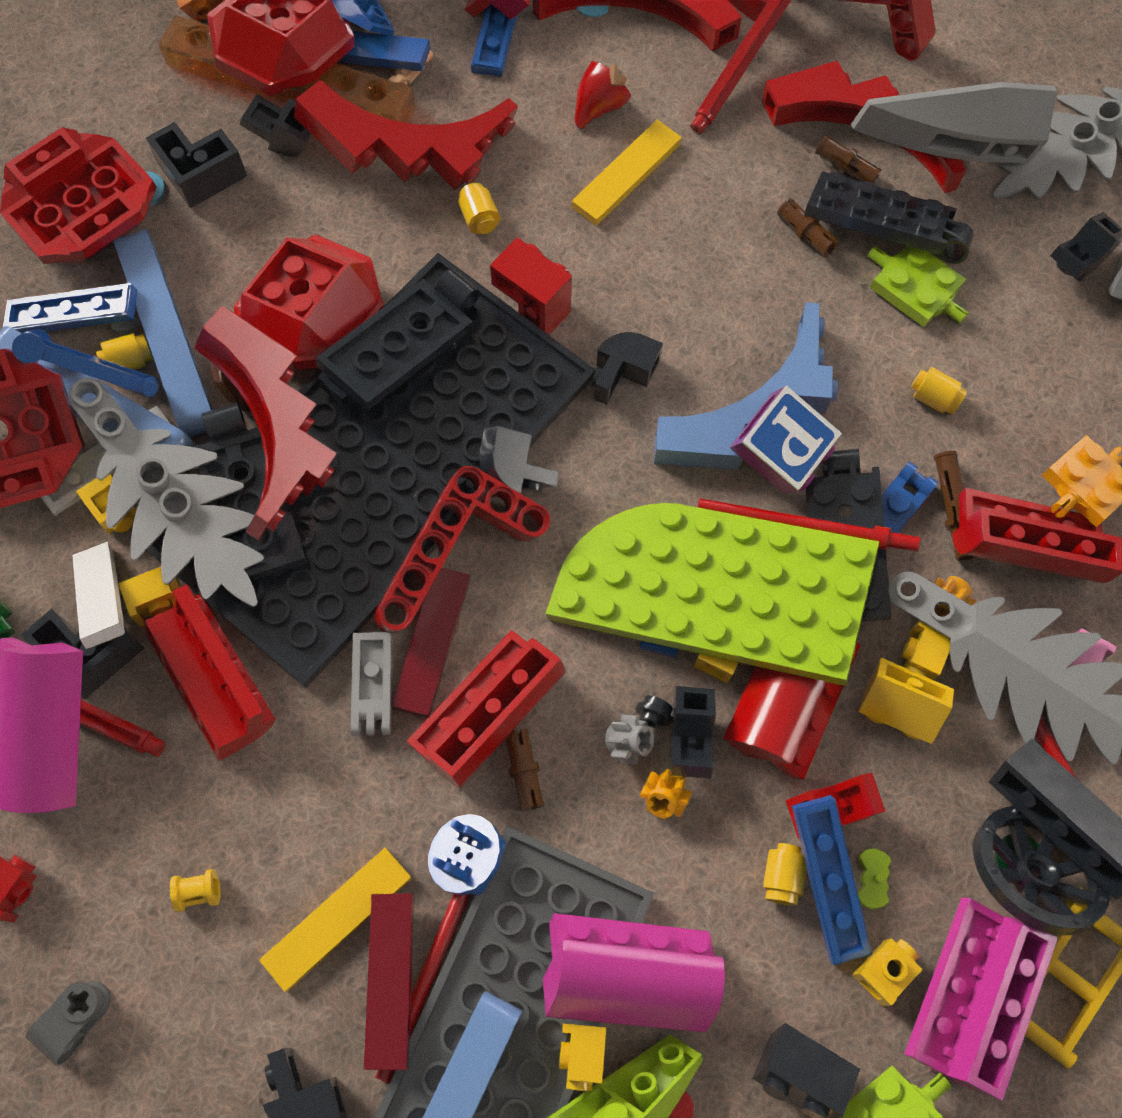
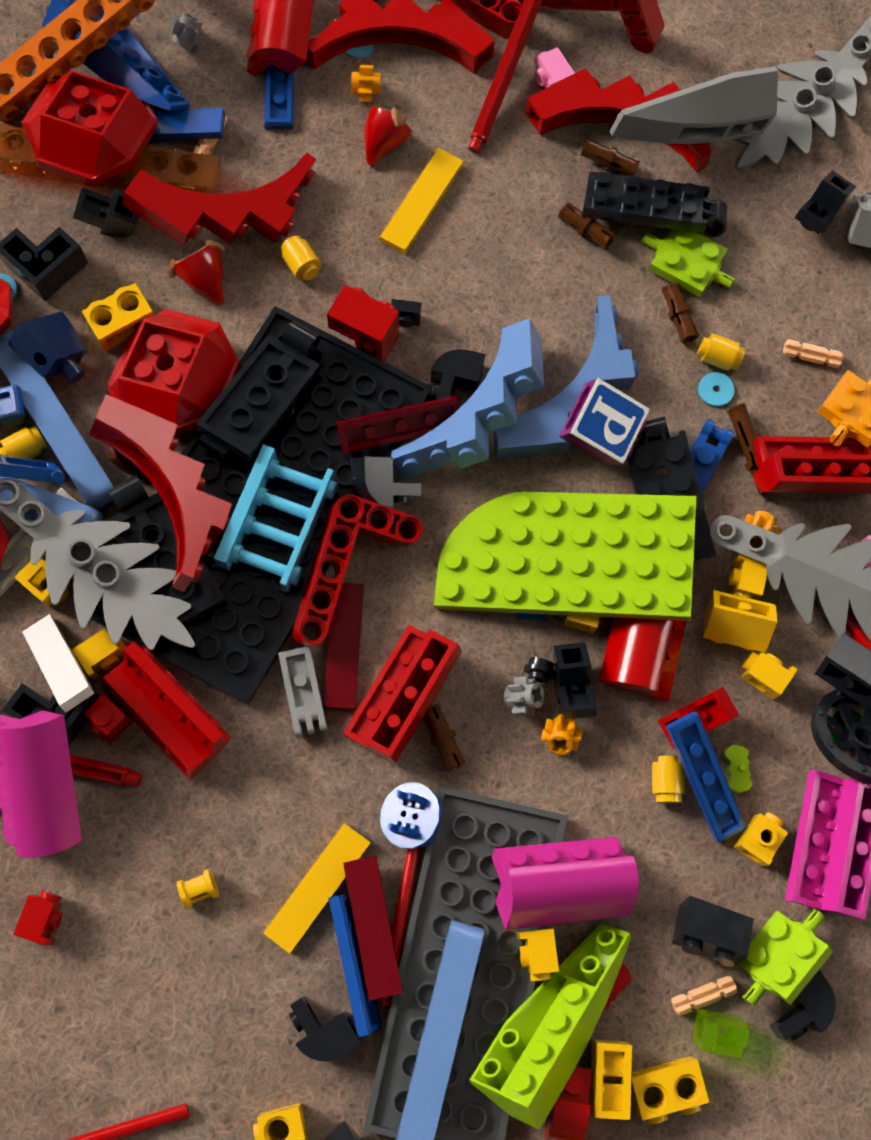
camera: 15 degrees left, 5 degrees up
dark grey piece [25,981,111,1066] -> none
red bar [697,498,921,552] -> none
none -> dark blue torso [8,311,86,384]
none -> yellow brick [82,283,154,352]
none -> red brick [84,694,134,745]
none -> red hat [168,240,226,305]
none -> medium azure fence [214,445,338,593]
none -> blue tile [329,894,382,1037]
none -> dark red tile [336,396,460,454]
none -> light orange gear [351,65,381,102]
none -> black plate [391,299,422,328]
none -> medium blue arch [391,318,544,479]
none -> bright pink brick [534,47,575,89]
none -> reddish brown pin [662,282,699,344]
none -> medium azure wheel [698,372,734,407]
none -> yellow brick [741,651,798,700]
none -> light nougat axle [783,339,843,368]

